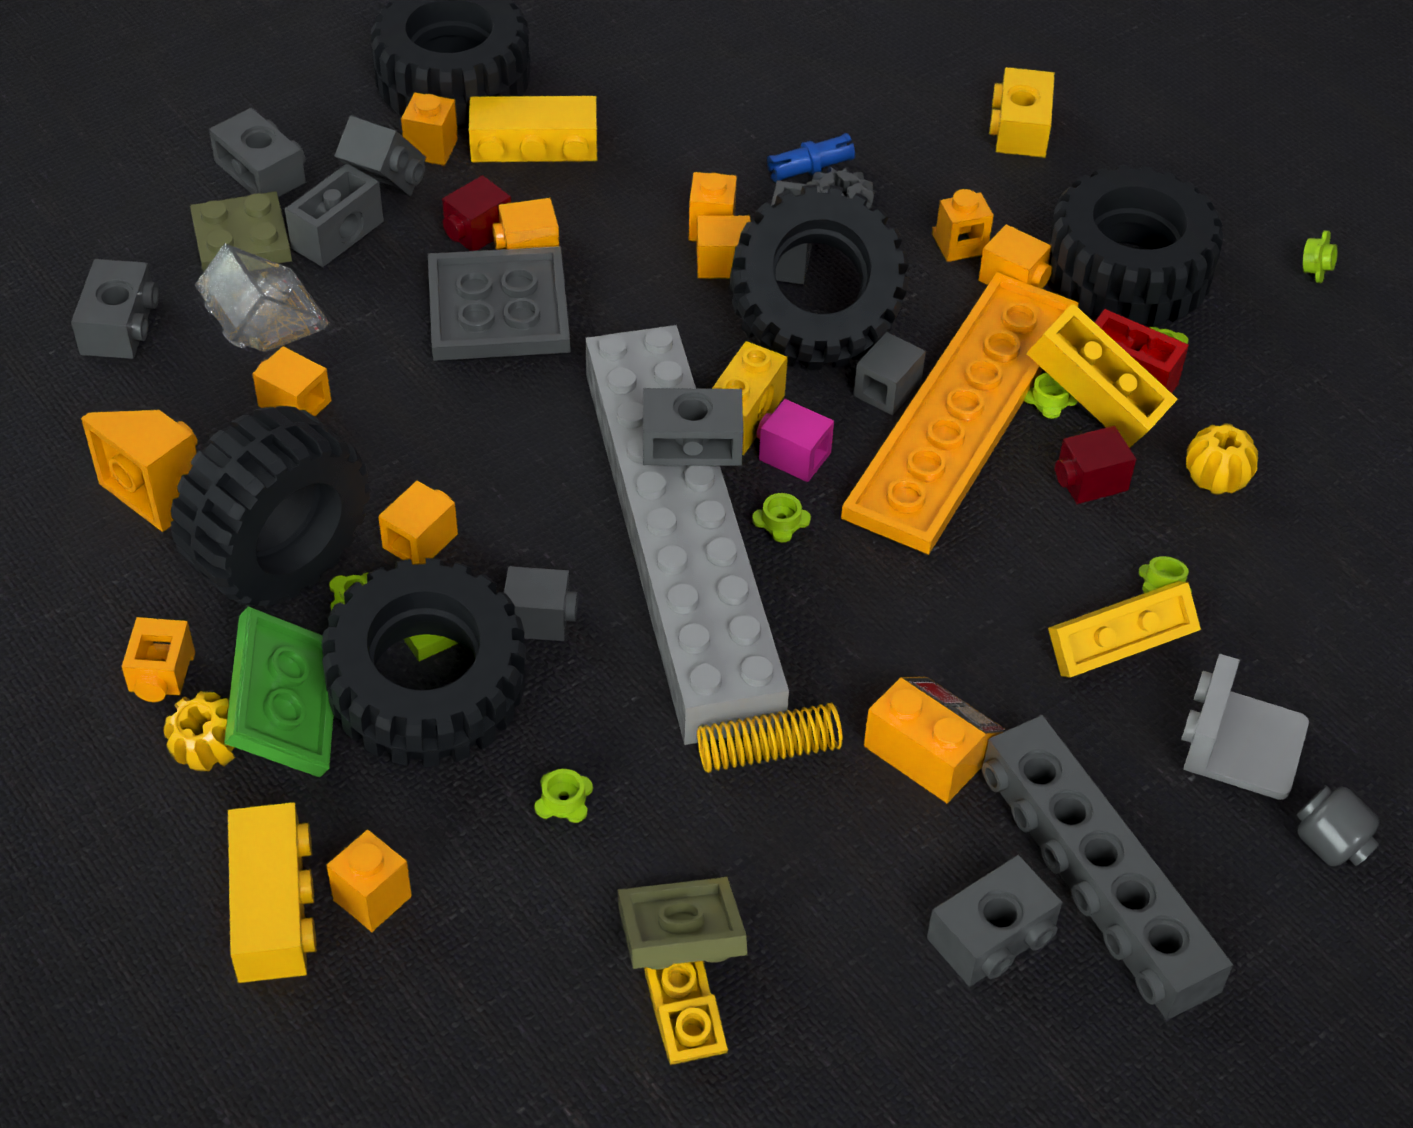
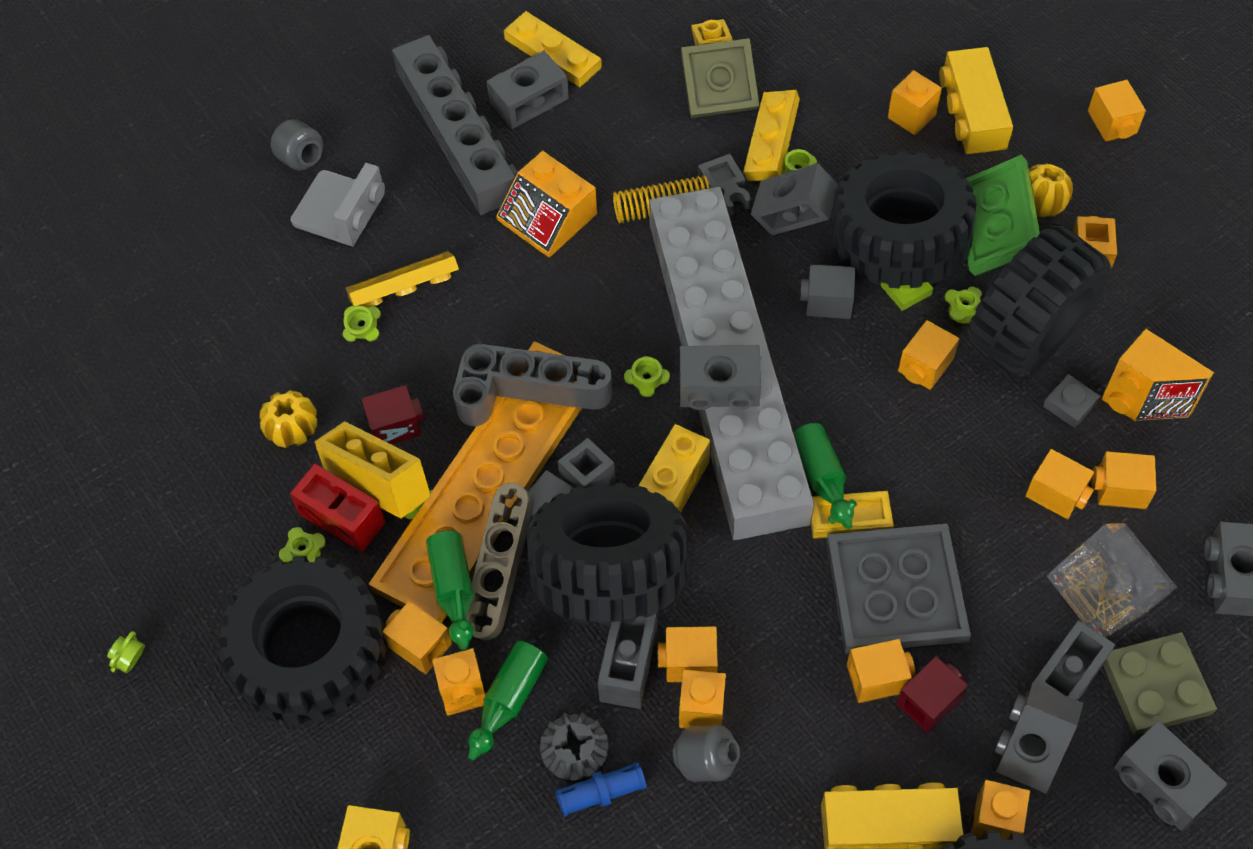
camera: 175 degrees left, 10 degrees up
dark pink brick [756,399,834,482] -> none
none -> green wheel [426,531,474,651]
none -> dark grey beam [453,344,612,426]
none -> dark tan beam [466,483,533,641]
none -> green wheel [468,641,549,761]
none -> yellow plate [504,11,602,88]
none -> dark grey brick [558,438,615,488]
none -> dark grey head [673,724,740,782]
none -> dark grey plate [698,154,750,216]
none -> yellow plate [743,90,800,181]
none -> dark grey brick [751,163,838,236]
none -> green wheel [793,423,857,530]
none -> yellow tile [811,491,894,538]
none -> light orange brick [1088,80,1146,142]
none -> light orange brick [1091,451,1156,509]

